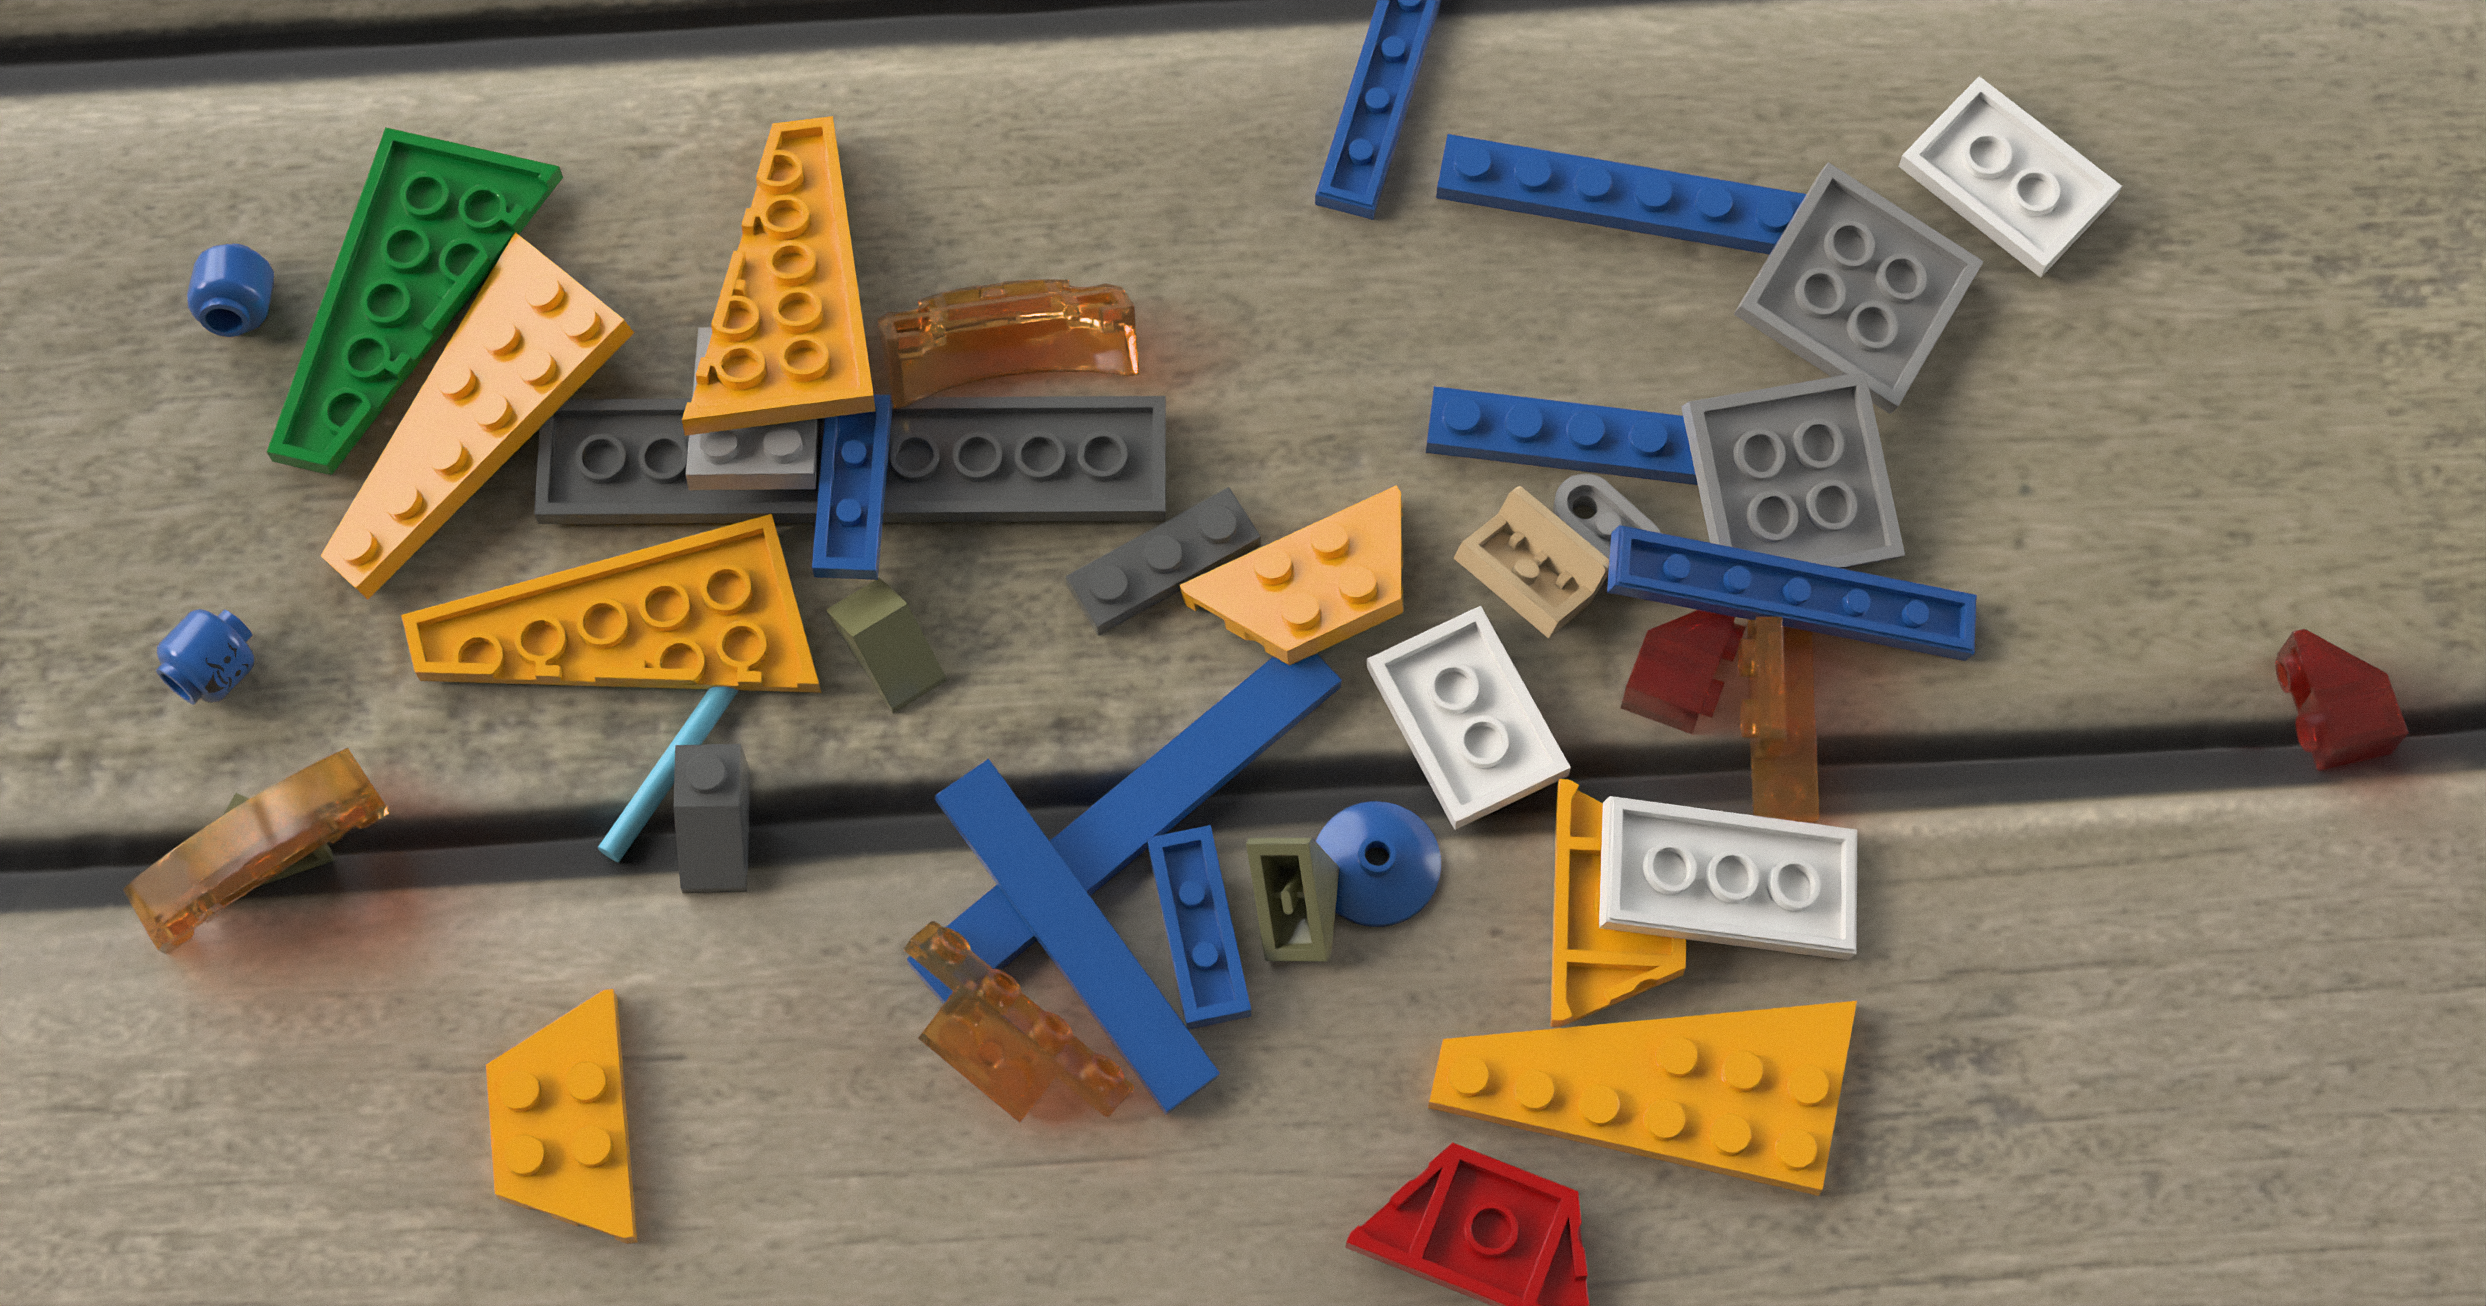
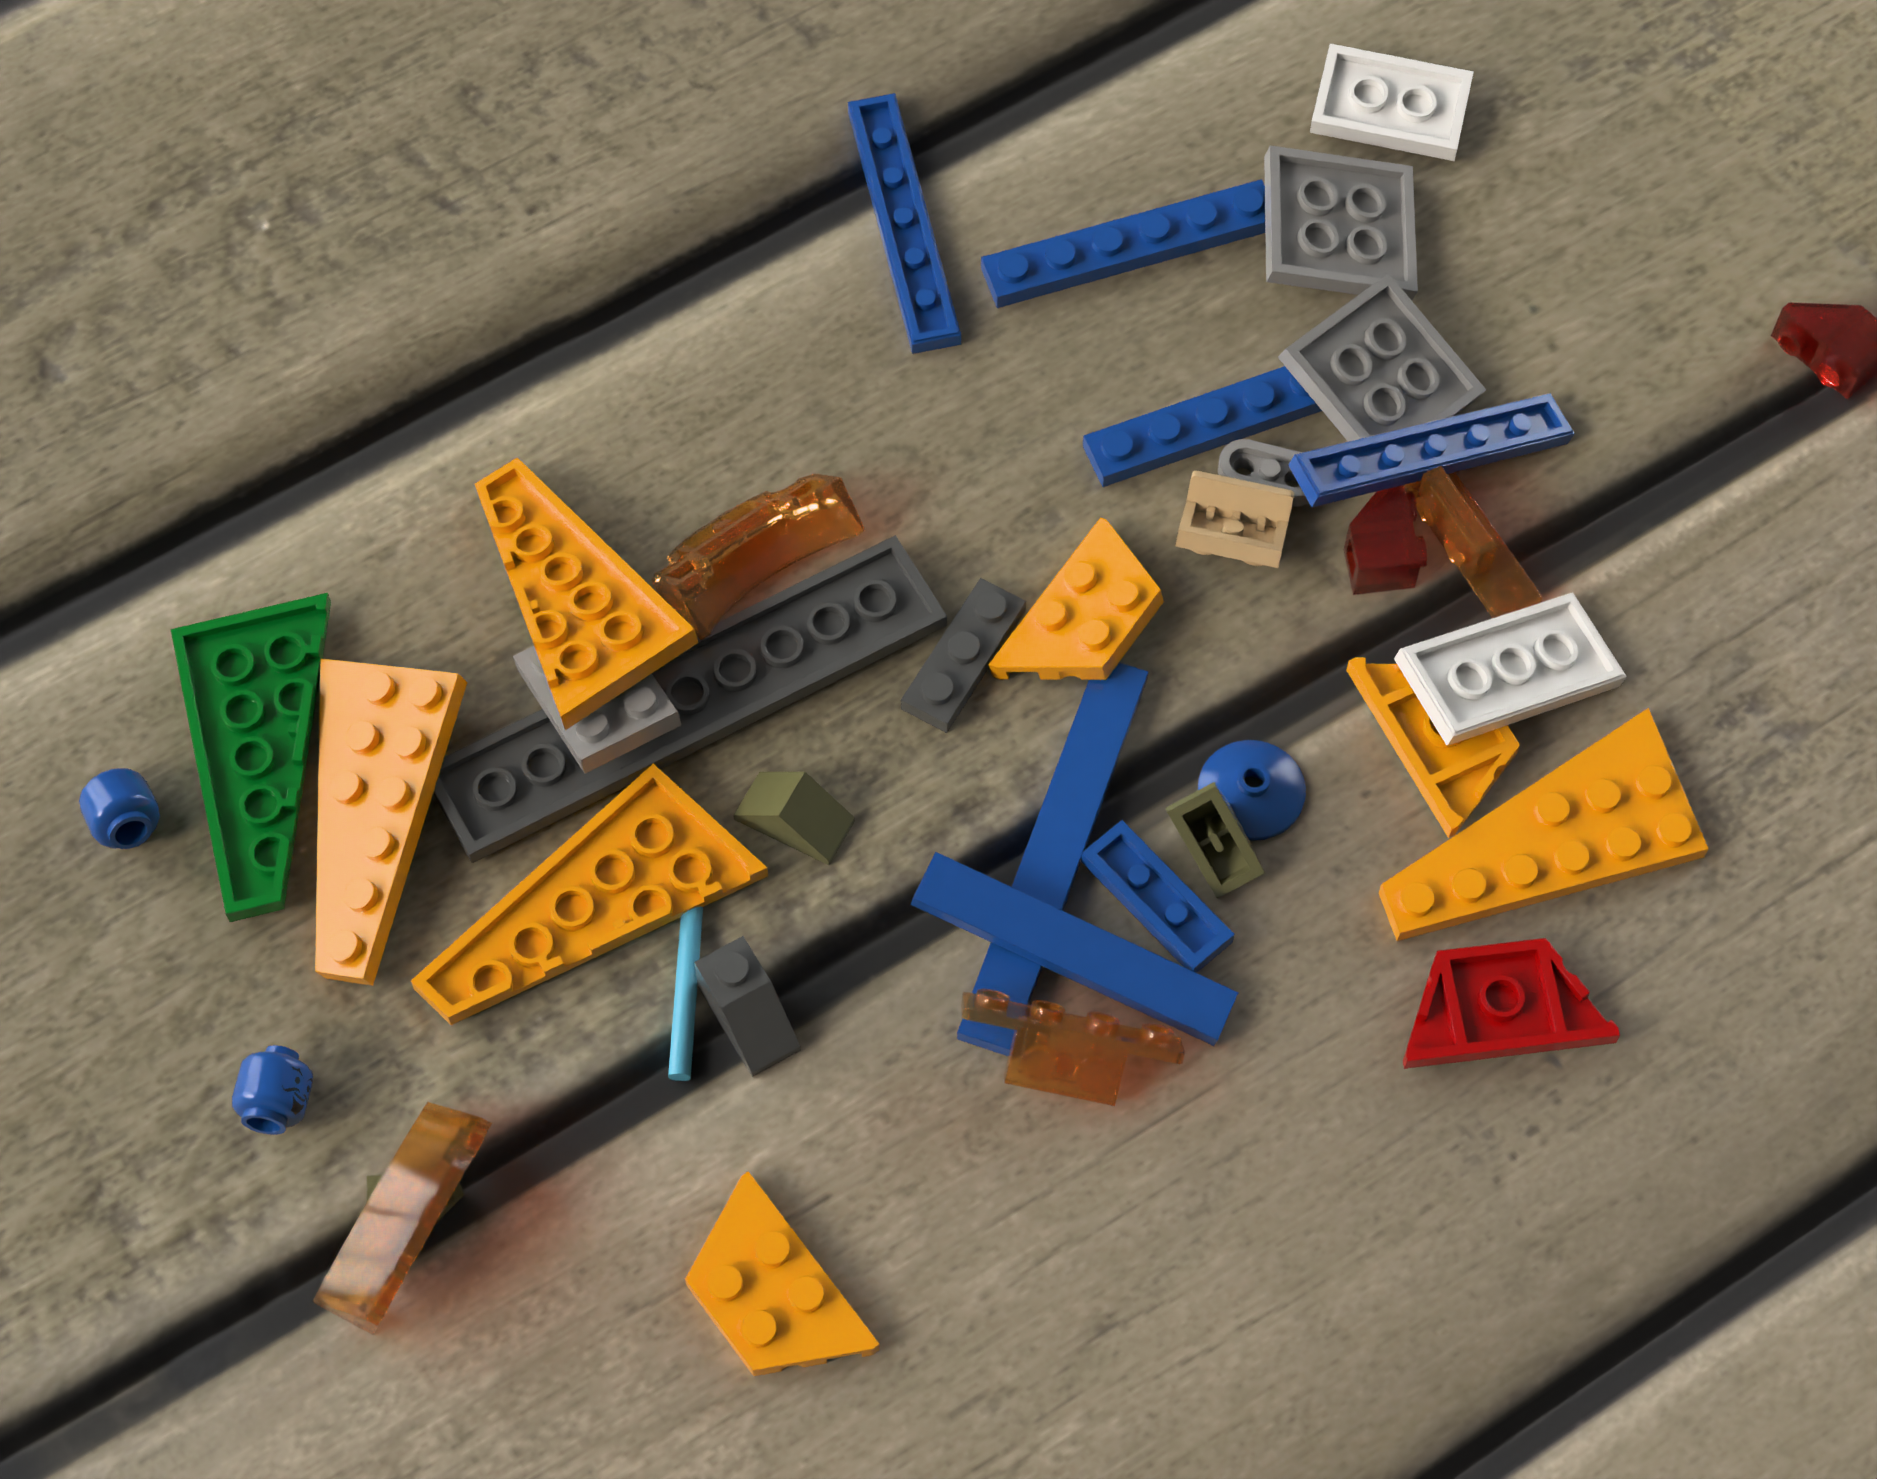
camera: 30 degrees left, 5 degrees down
blue plate [812,394,892,580] -> none
white plate [1367,606,1571,830] -> none

